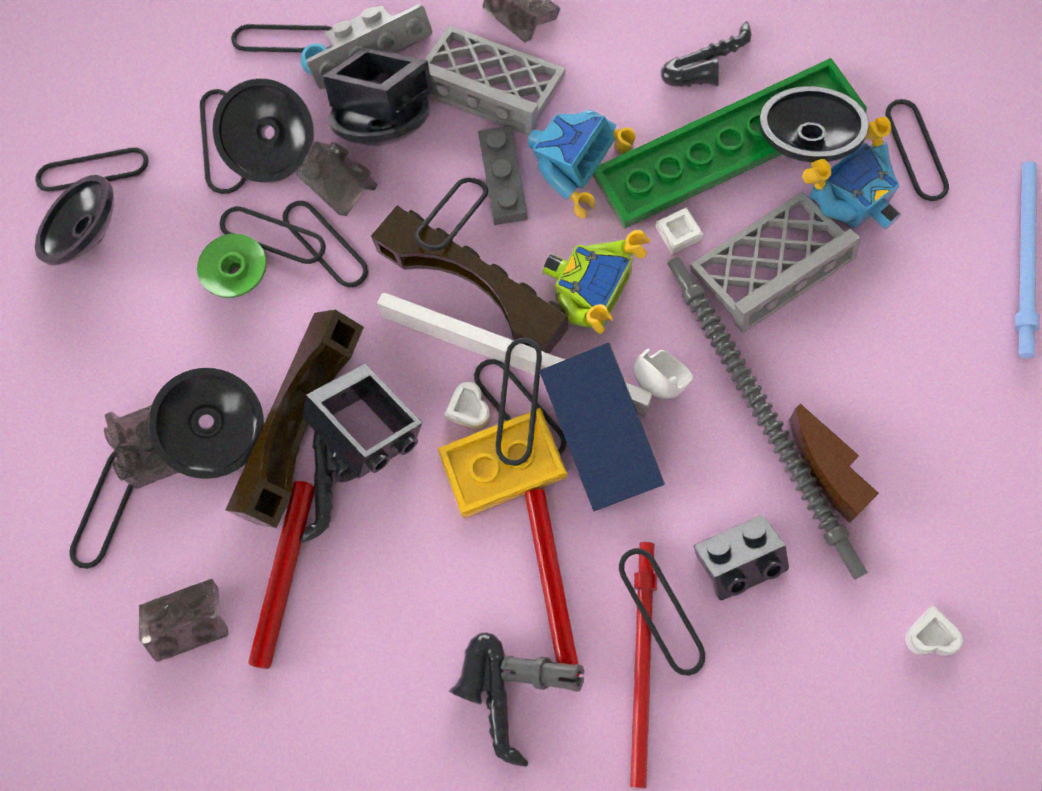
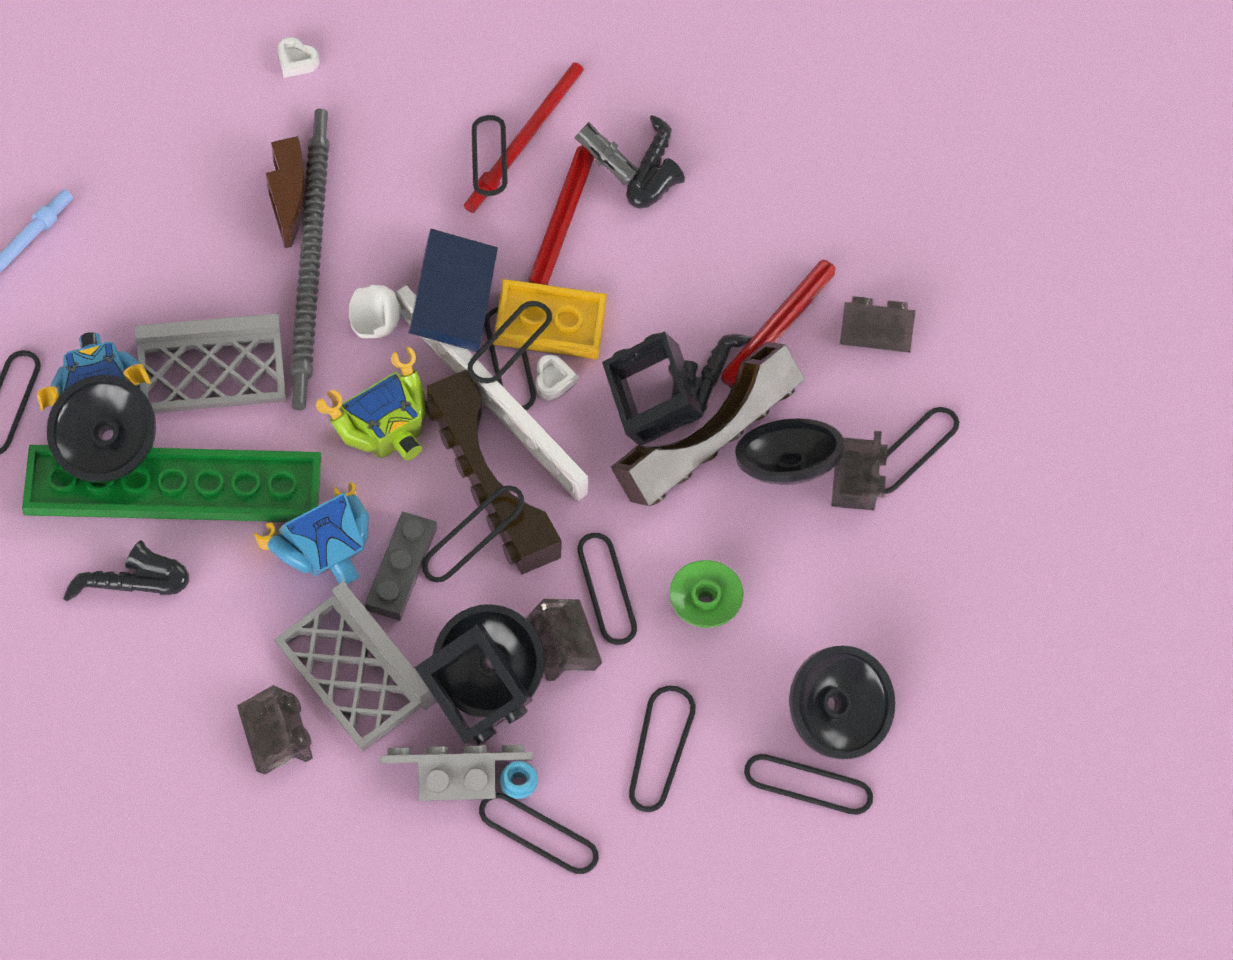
camera: 165 degrees left, 10 degrees down
black dish [212,78,314,182] -> none
black piece [219,206,326,264] -> none
white tile [655,207,704,254] -> none
bracket [693,514,789,601] -> none

